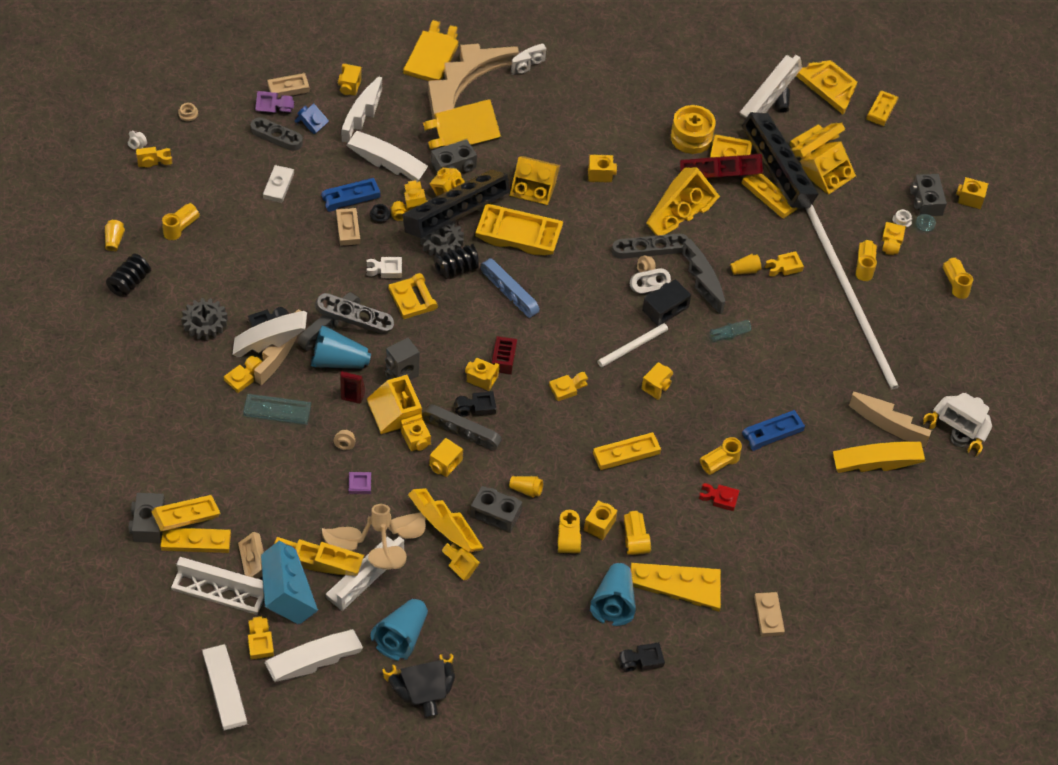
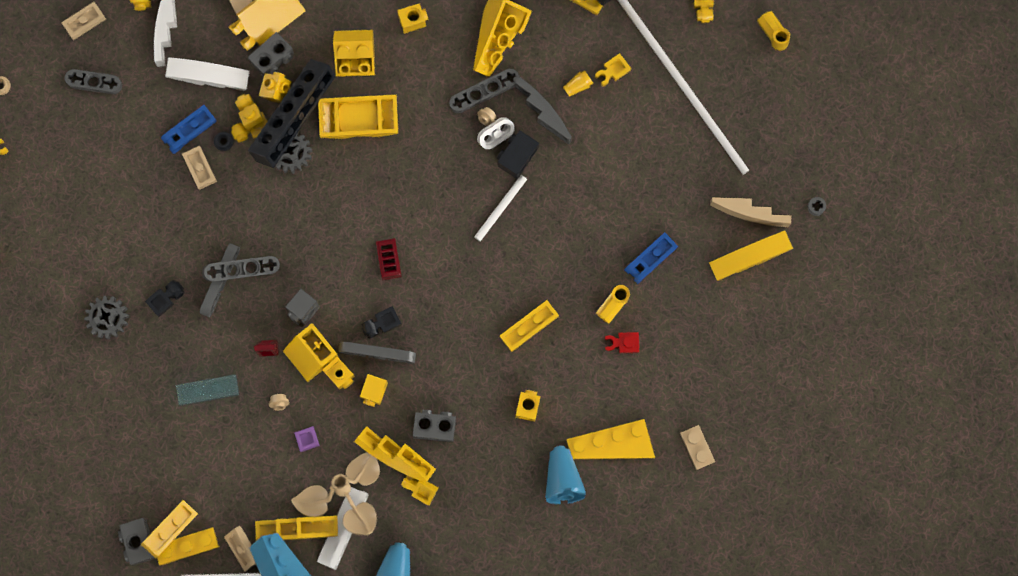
camera: 15 degrees left, 25 degrees up
black piece [106,253,151,296] -> none
yellow piece [162,203,200,240] -> none
yellow plate [224,356,263,393] -> none
white slope [233,311,307,357] -> none
tan slope [254,309,301,386] -> none
medium lavender plate [256,91,294,113] -> none
white plate [263,165,294,203] -> none
bracket [294,103,329,134] -> none
dark azure cone [311,325,371,369] -> none
white plate [367,257,402,278] -> none
yellow plate [389,273,438,320] -> none
black piece [434,244,479,279] -> none
yellow brick [465,358,499,391] -> none
medium blue beam [480,258,539,318] -> none
yellow cone [509,476,543,498] -> none
yellow plate [549,372,588,401] -> none
yellow piece [558,510,581,553] -> none
black plate [618,642,665,672] -> none
yellow piece [623,511,651,555] -> none
yellow brick [641,362,673,400] -> none
clear light blue axle [710,320,751,342] -> none
yellow piece [855,240,877,281] -> none
white torso [923,393,992,457] -> none

